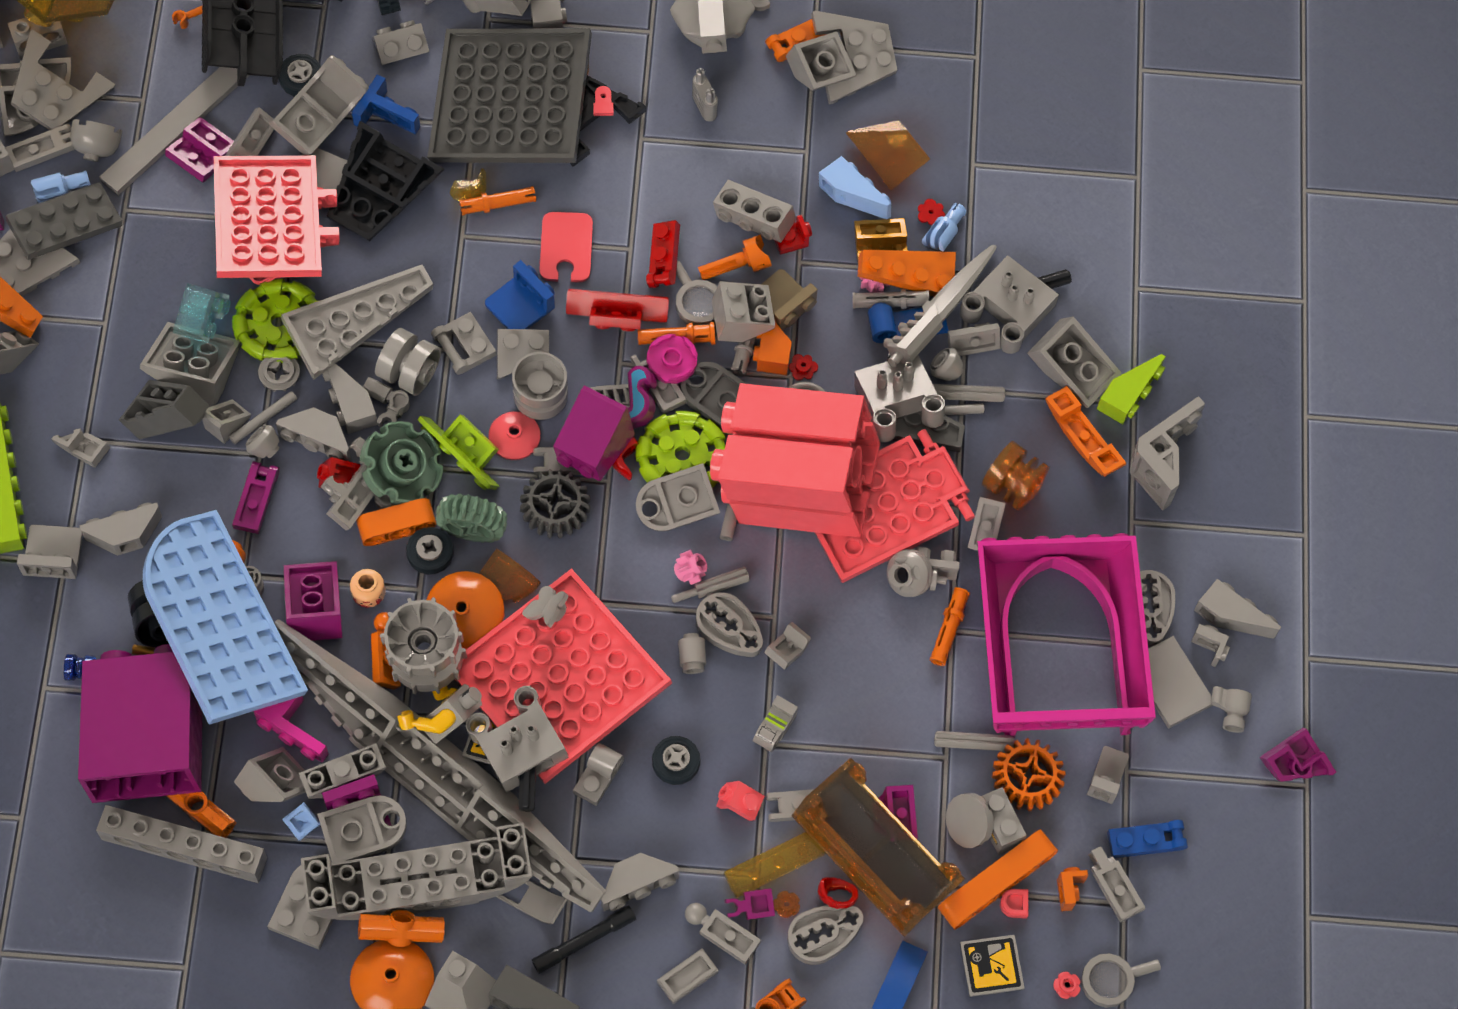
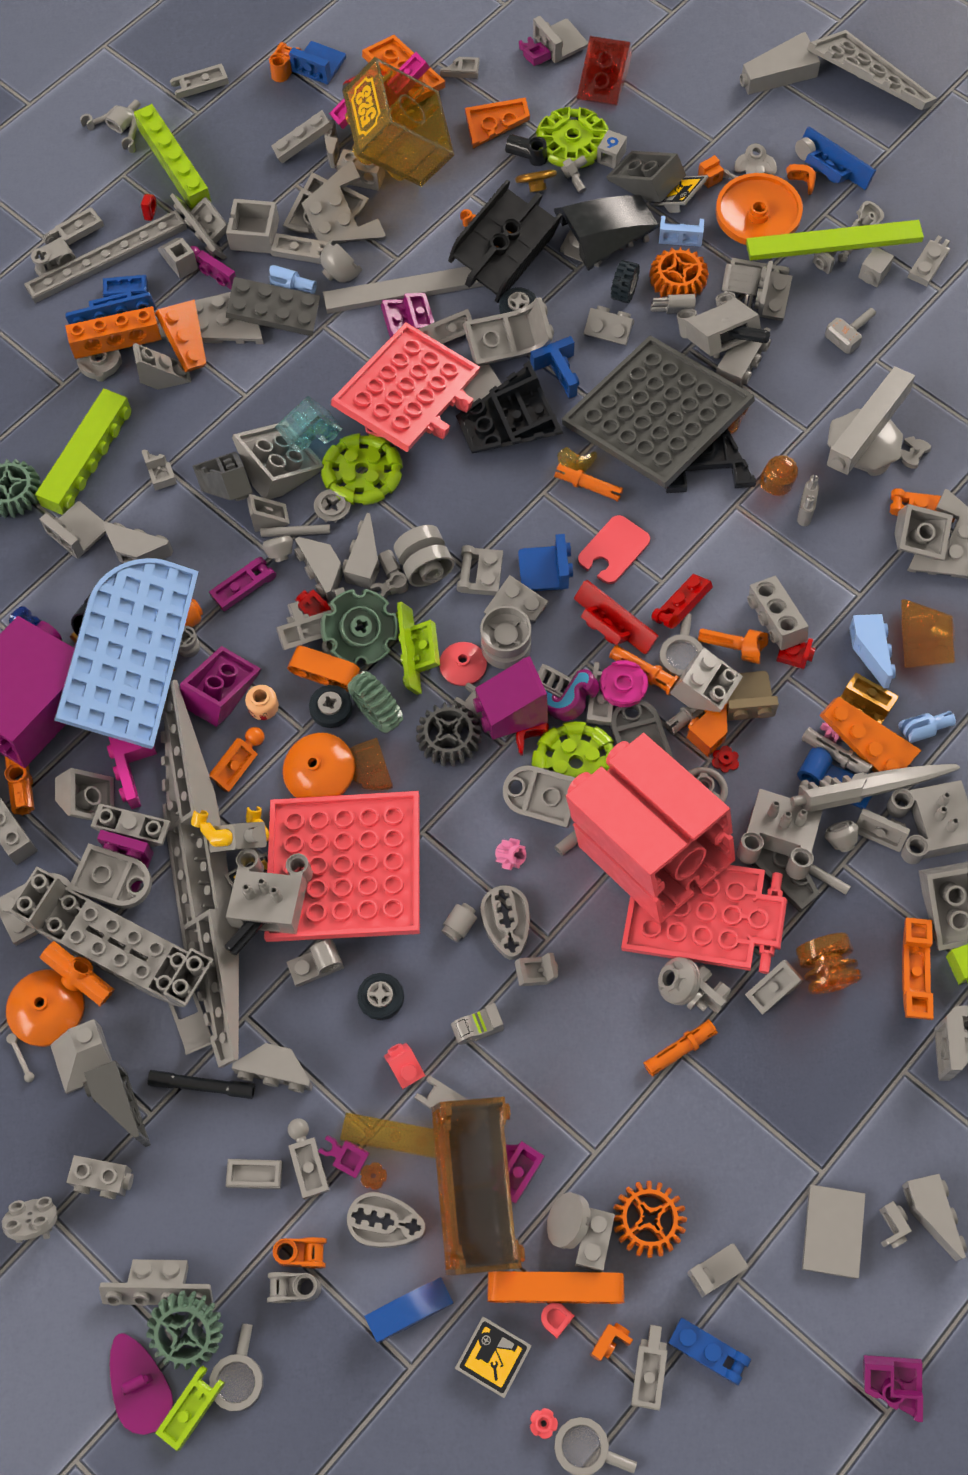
camera: 45 degrees right, 0 degrees up
light grey wing [281,264,433,380] -> none
light blue tile [282,802,320,841] -> none
light grey piece [380,597,467,694] -> none
light grey animal [522,586,568,628] -> none
coral piece [593,86,613,116] -> none
light grey axle [671,566,750,603] -> none
red piece [818,877,858,909] -> none
red plant [918,199,945,226] -> none
light grey axle [933,384,1005,402] -> none
light grey axle [934,731,1014,751] -> none
dark pink panel [977,533,1156,738] -> none
light grey piece [1140,570,1175,646] -> none
light grey piece [1211,686,1252,733] -> none
none -> clear orange helmet [760,455,798,496]

